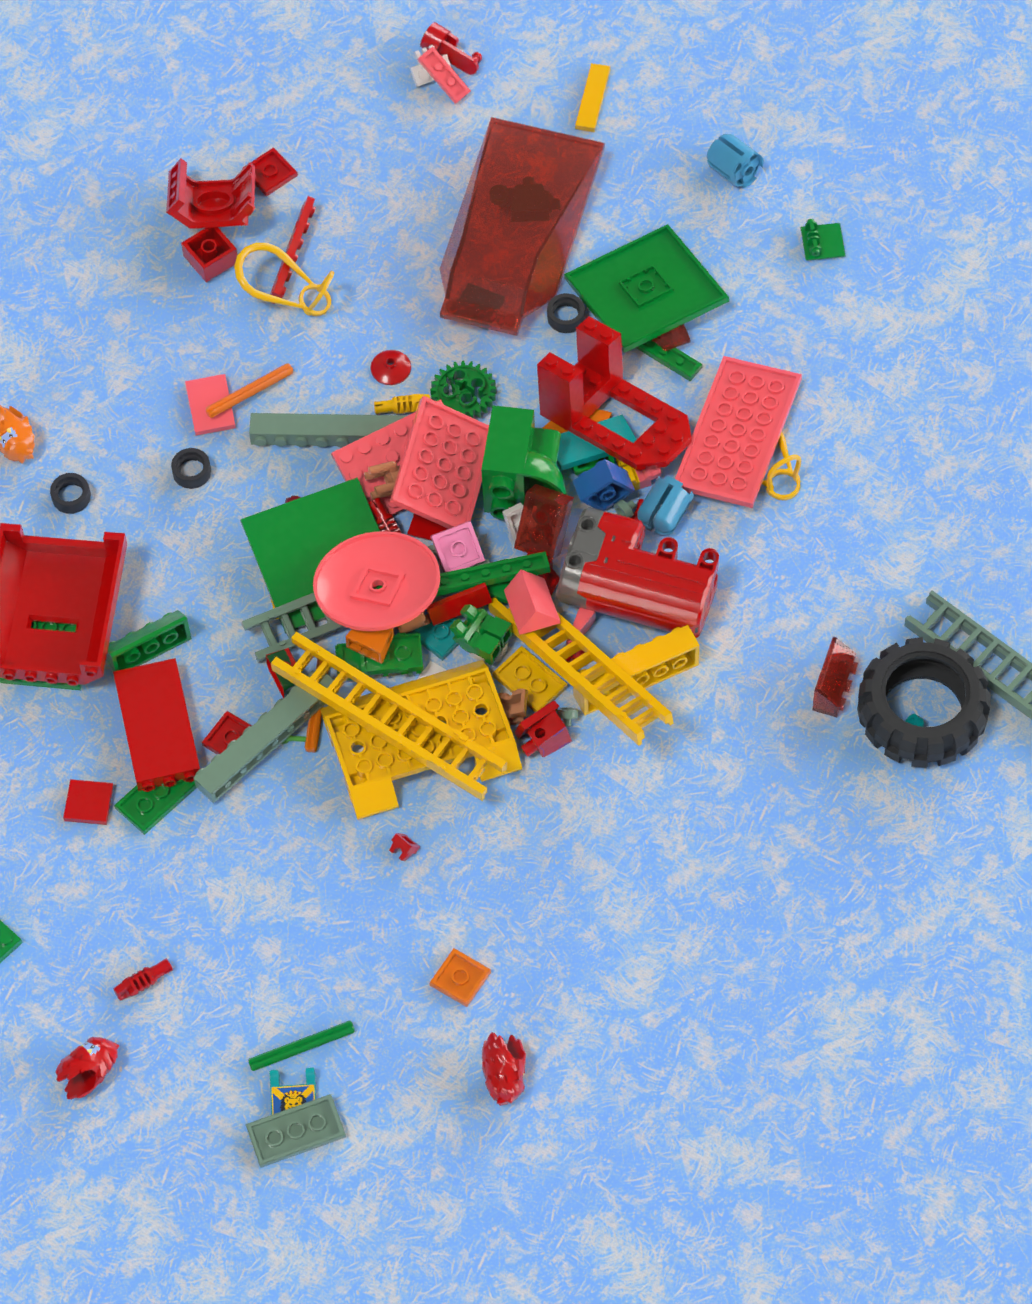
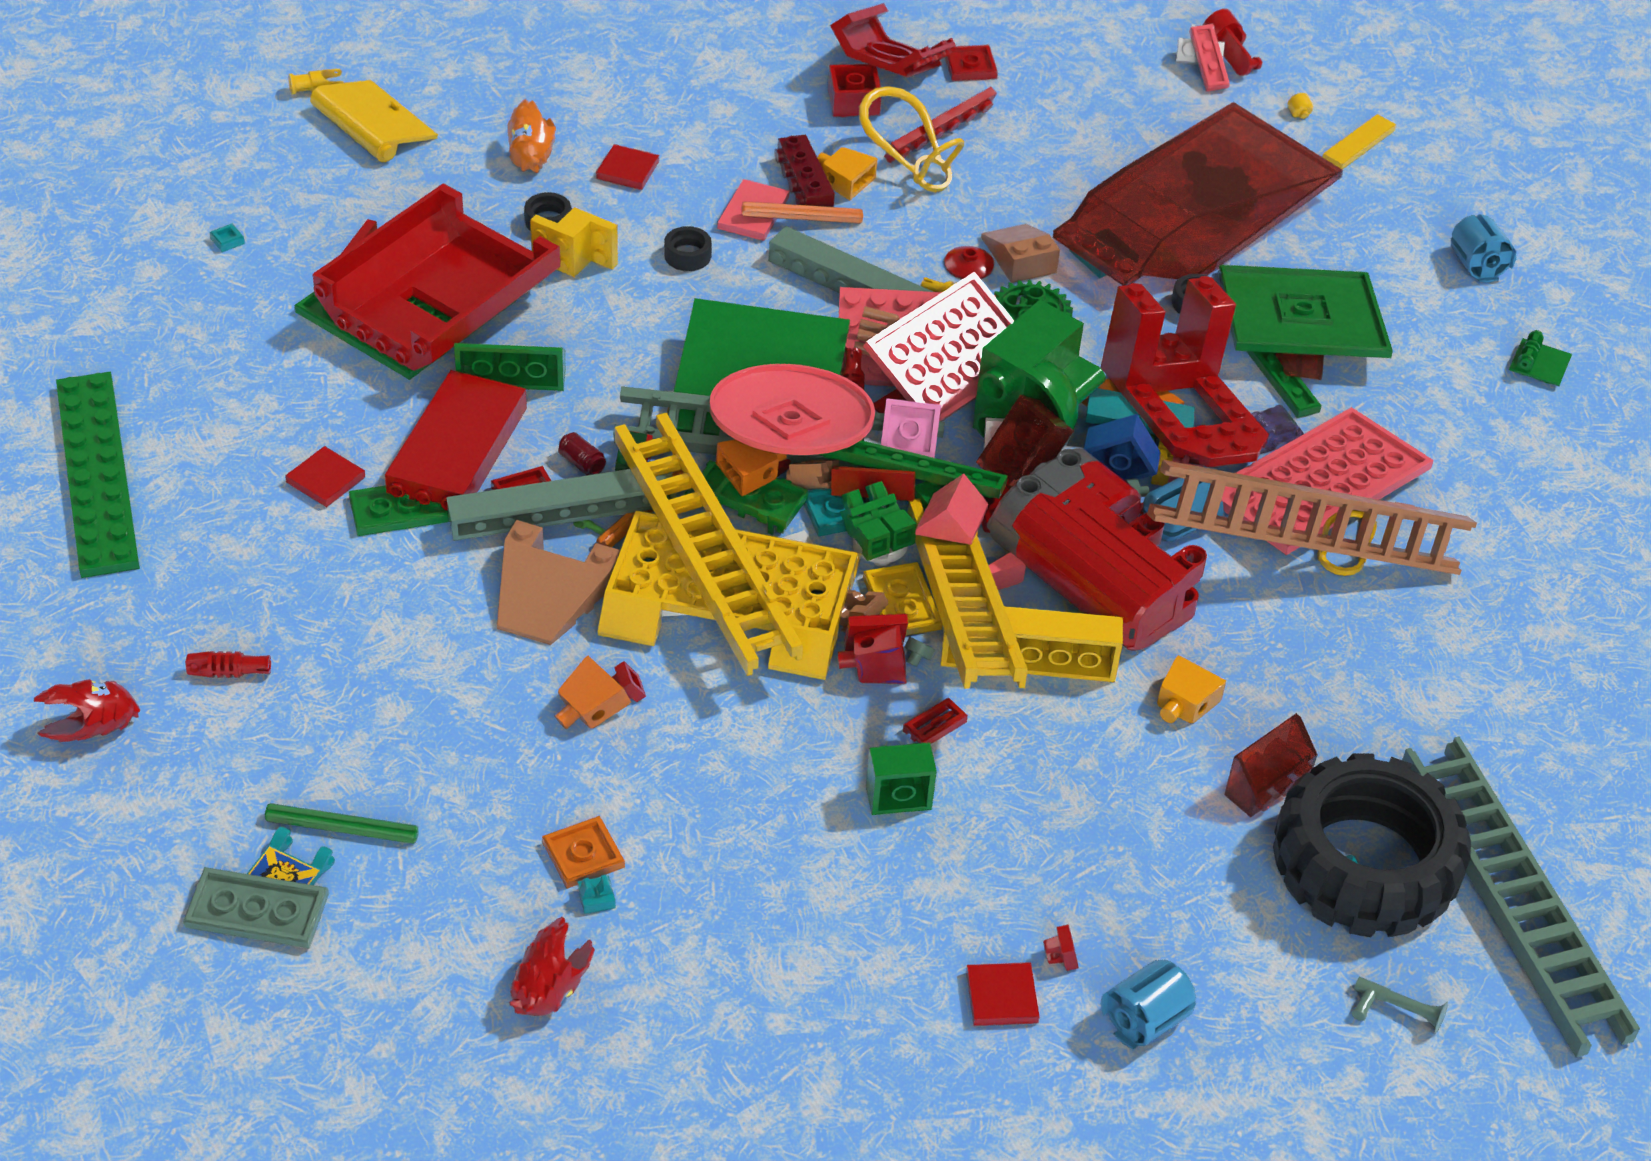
camera: 25 degrees right, 15 degrees down
none -> nougat wedge [497,520,621,645]
none -> yellow bracket [530,207,618,277]
none -> orange torso [555,655,631,729]
none -> dark red head [558,432,606,475]
none -> teal tile [578,875,616,914]
none -> red tile [596,144,659,190]
none -> dark red brick [774,134,835,207]
none -> light orange torso [817,147,878,200]
none -> green brick [866,743,937,815]
none -> red tile [903,697,968,744]
none -> red tile [966,962,1040,1026]
none -> nougat slope [981,224,1060,283]
none -> red tile [1043,924,1079,971]
none -> dark azure cylinder [1101,959,1196,1049]
none -> nougat ladder [1147,460,1477,575]
none -> light orange torso [1157,655,1226,723]
none -> clear purple cylinder [1252,405,1304,454]
none -> yellow piece [1287,93,1313,119]
none -> sand green piece [1352,977,1448,1033]

